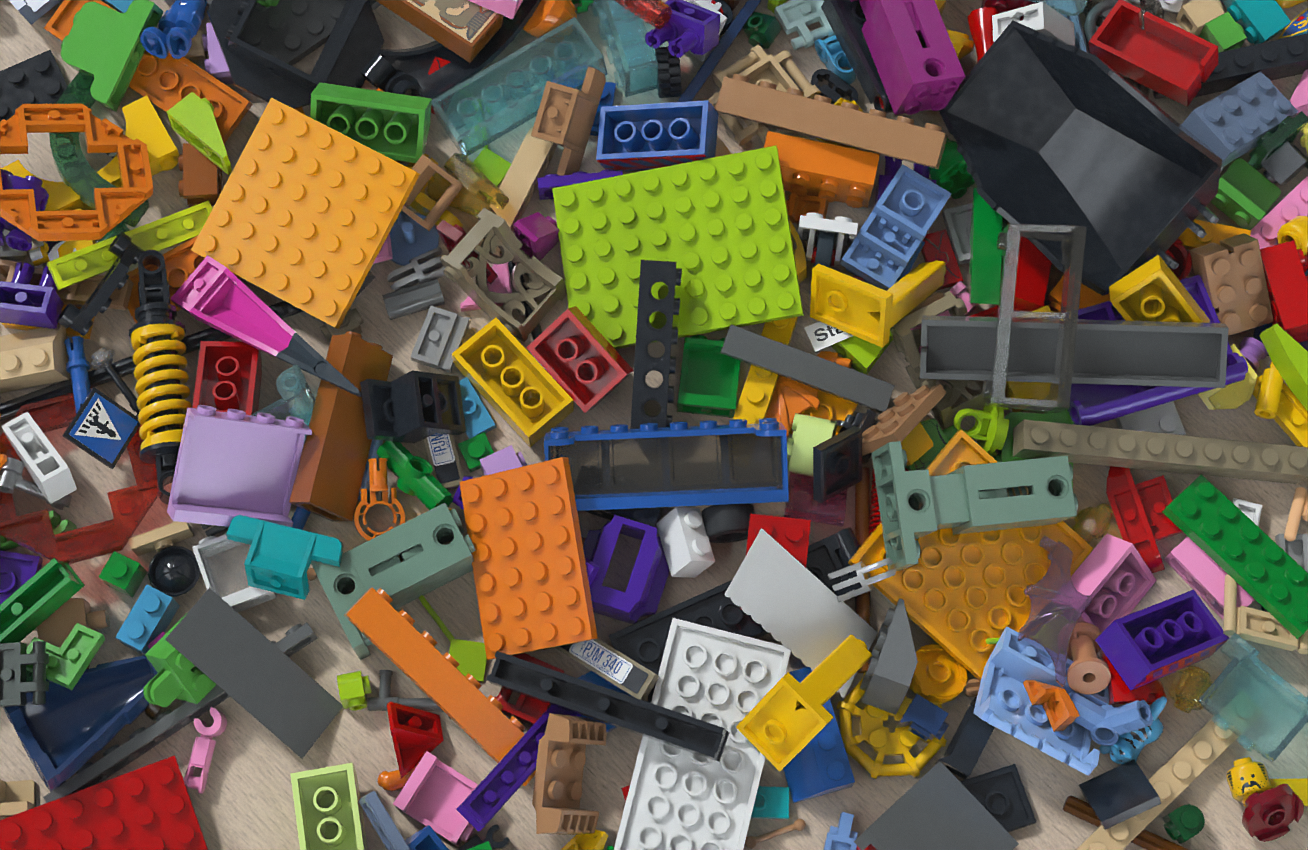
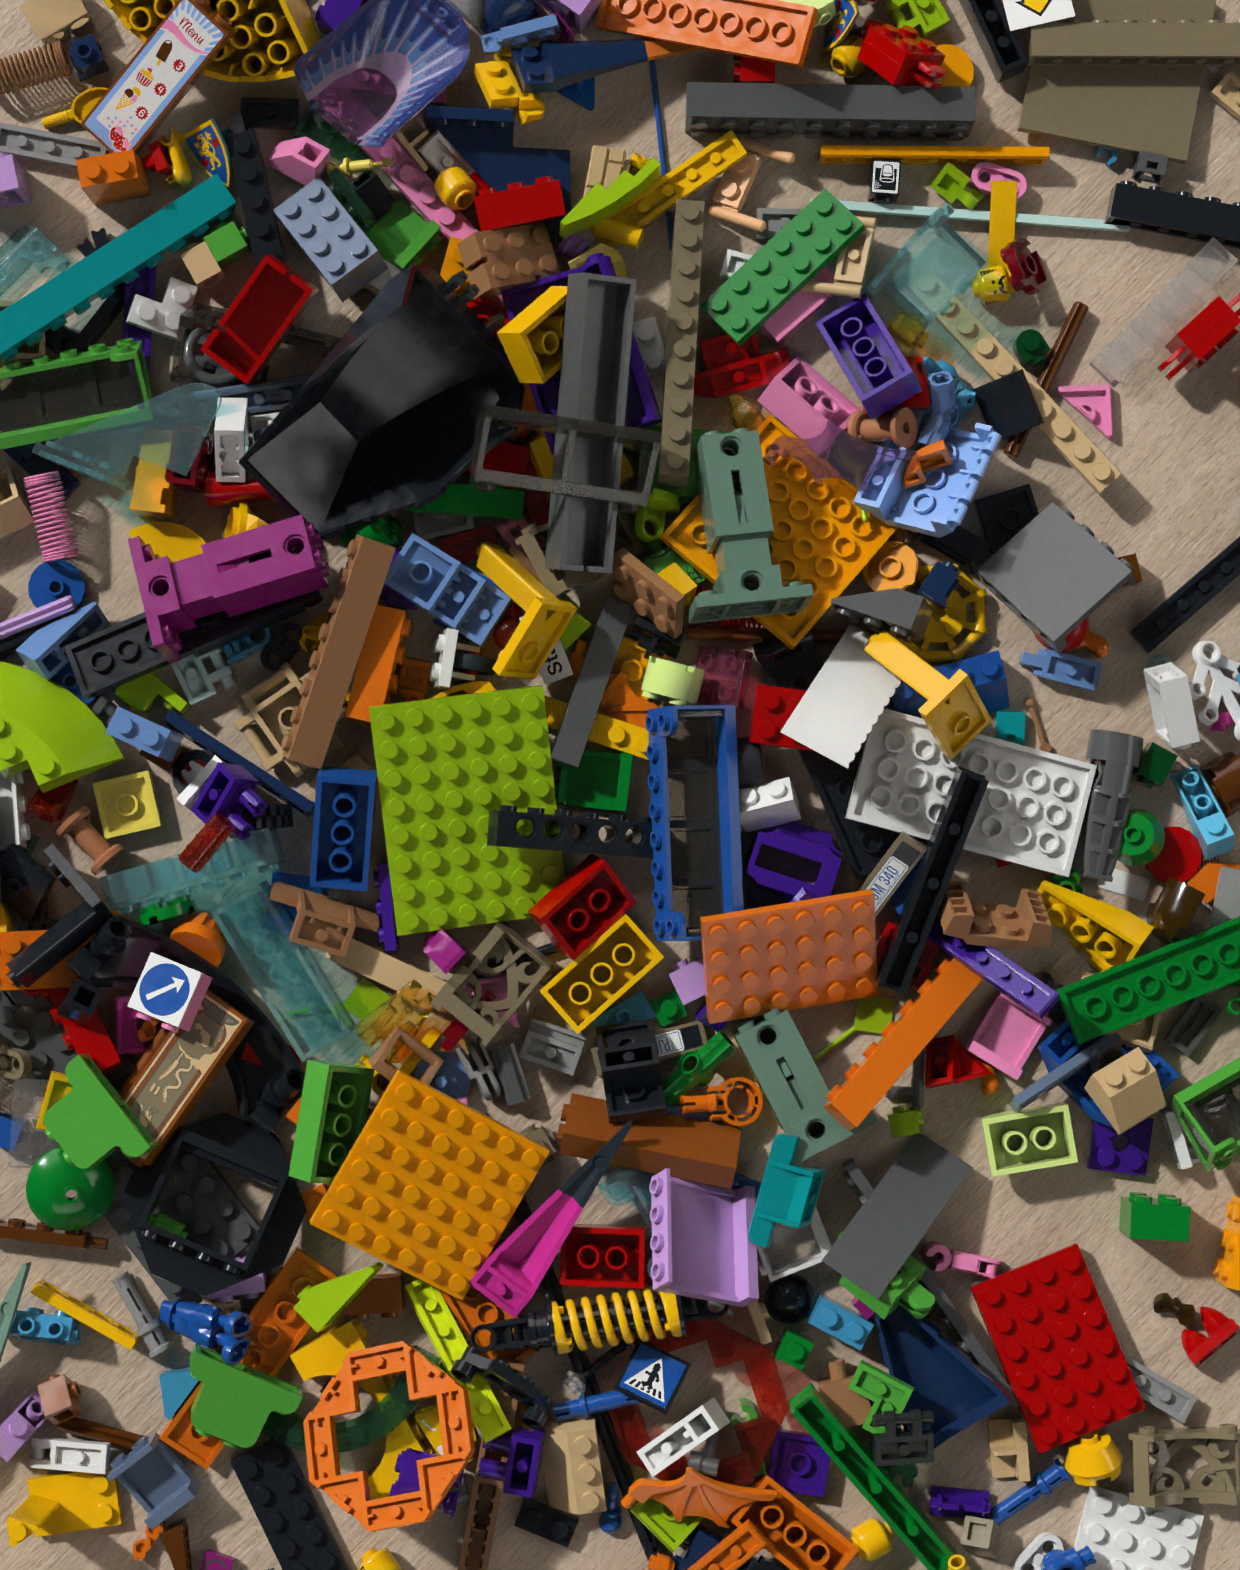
camera: 85 degrees left, 15 degrees up
dark green plate [743,11,781,49] -> none
black tile [813,426,862,503] -> none
light grey arm [828,558,896,602] -> none

